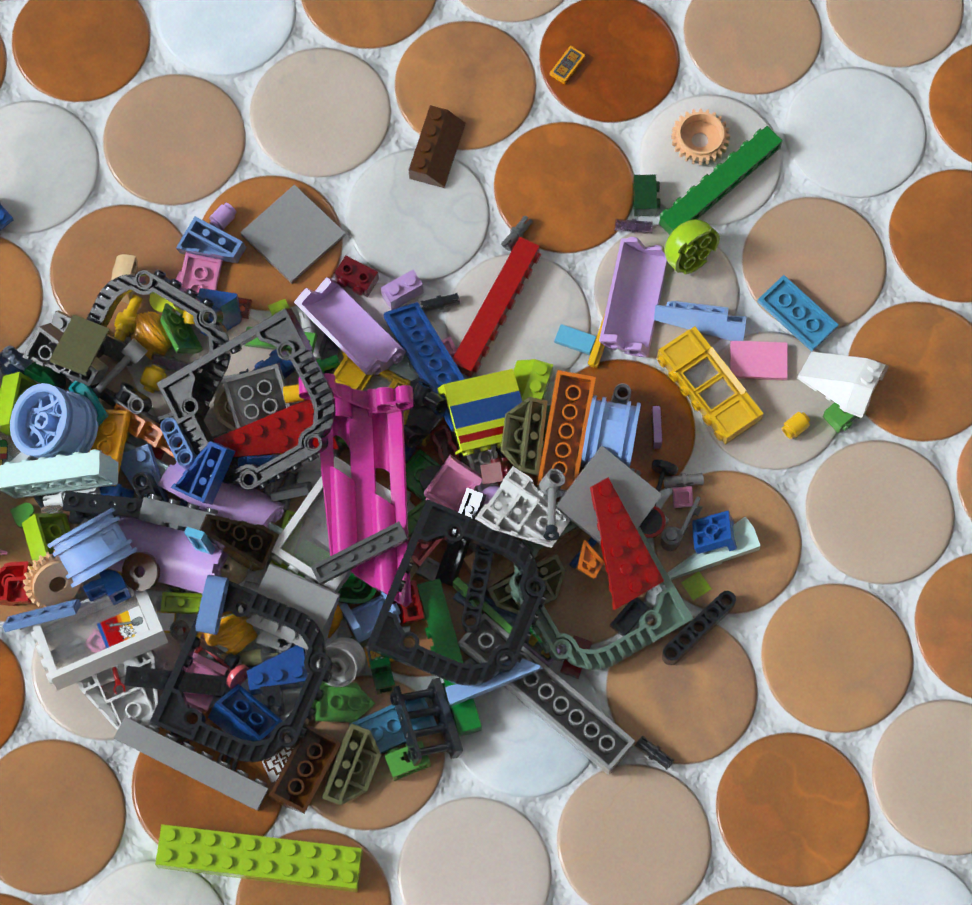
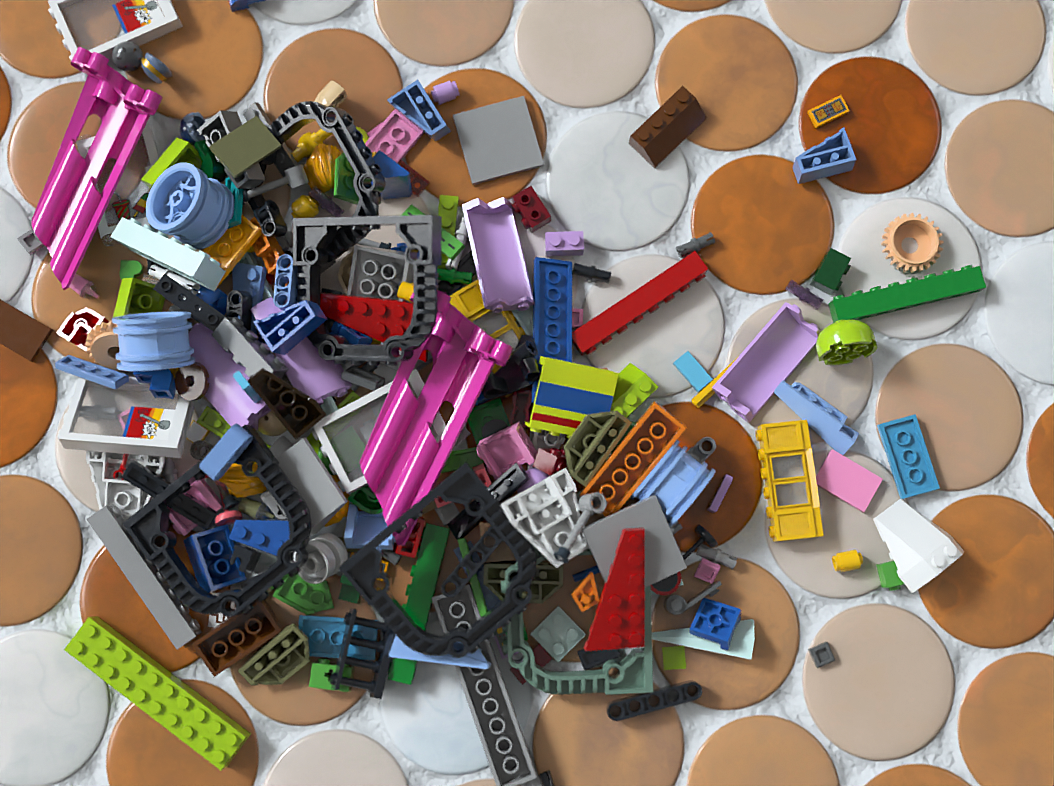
camera: 30 degrees right, 10 degrees up
dark grey plate [311,522,408,585] -> none
none -> light aqua plate [531,606,586,662]
none -> medium blue wedge [792,128,856,184]
none -> dark grey tile [808,641,835,668]

